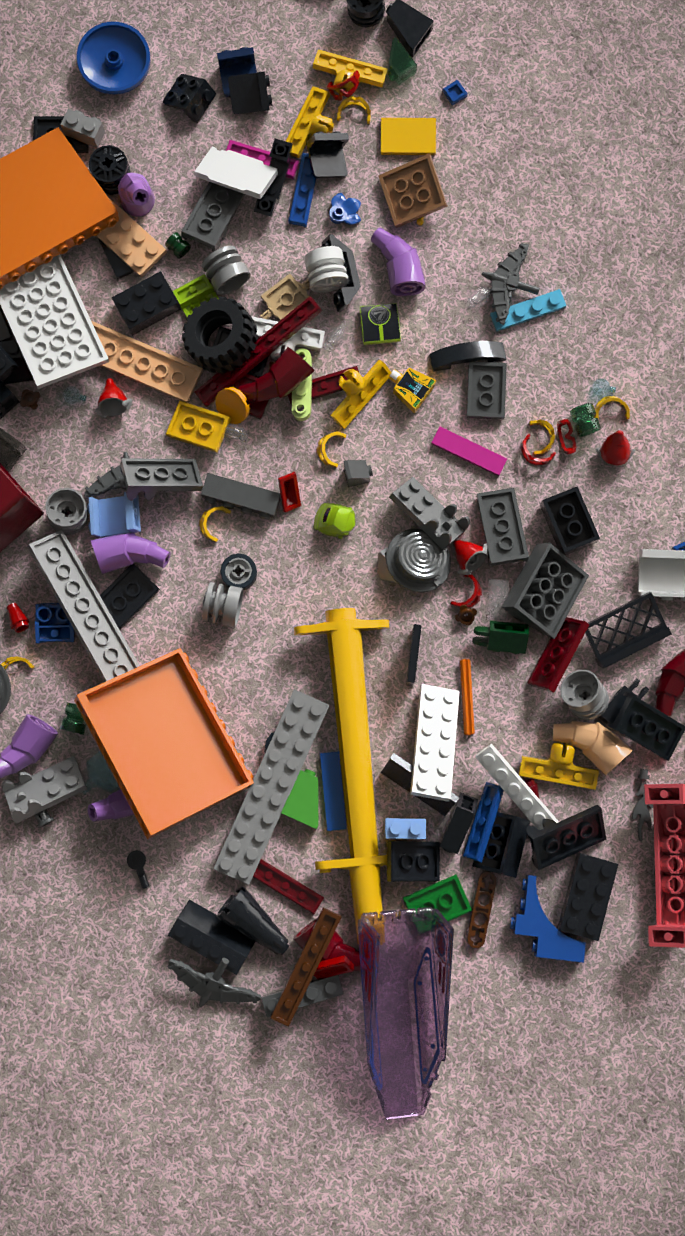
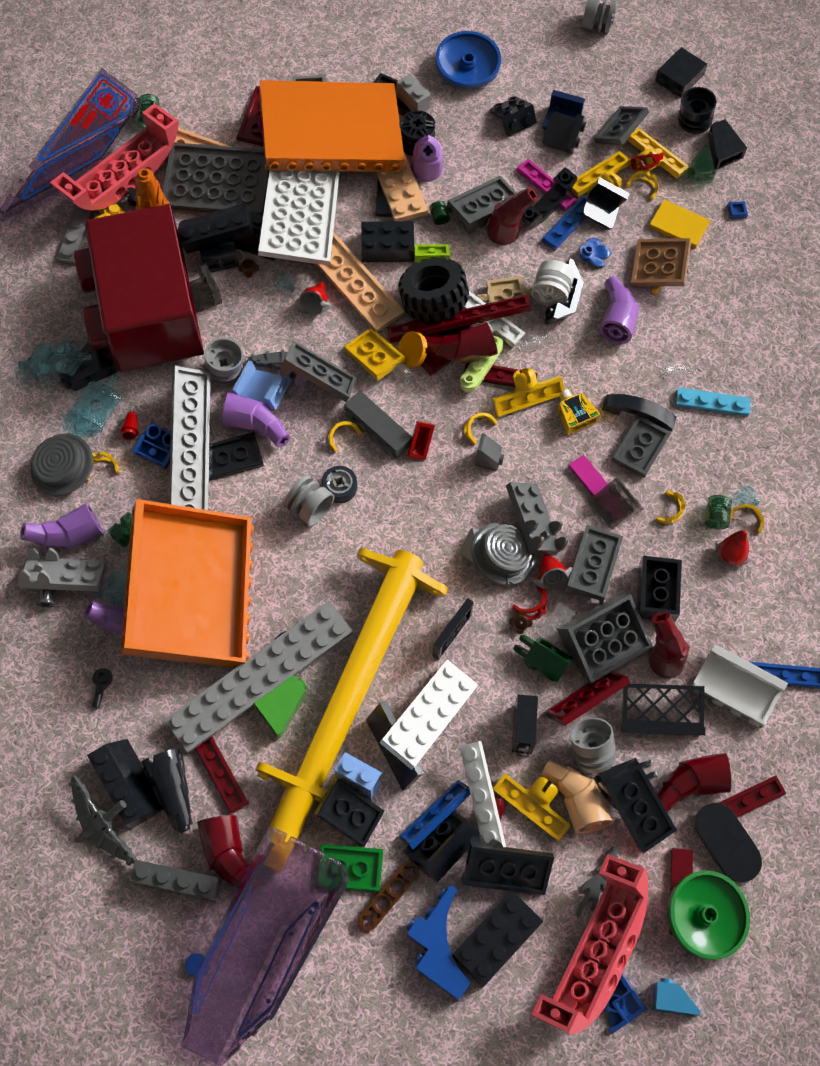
camera: 25 degrees right, 15 degrees down
white piece [194,147,278,199] -> none
light grey wheel [201,245,251,295] -> none
reddish brown plate [270,907,342,1027] -> none
lime helmet [314,503,355,539] -> none
red tile [314,955,354,980] -> none
blue tile [320,751,347,831] -> none
black slope [360,303,401,345] -> none
black slope [440,792,478,854] -> none
orange axle [460,659,475,735] -> none
dark grey bar [482,243,540,325] -> none
red helmet [521,434,556,466] -> none
red helmet [557,419,577,454] -> none
none -> blue tile [185,953,208,976]
none -> dark red piece [487,187,538,245]
none -> black brick [512,694,538,757]
none -> clear smoke bracket [588,477,644,530]
none -> dark grey plate [594,106,649,145]
none -> dark red piece [648,612,690,678]

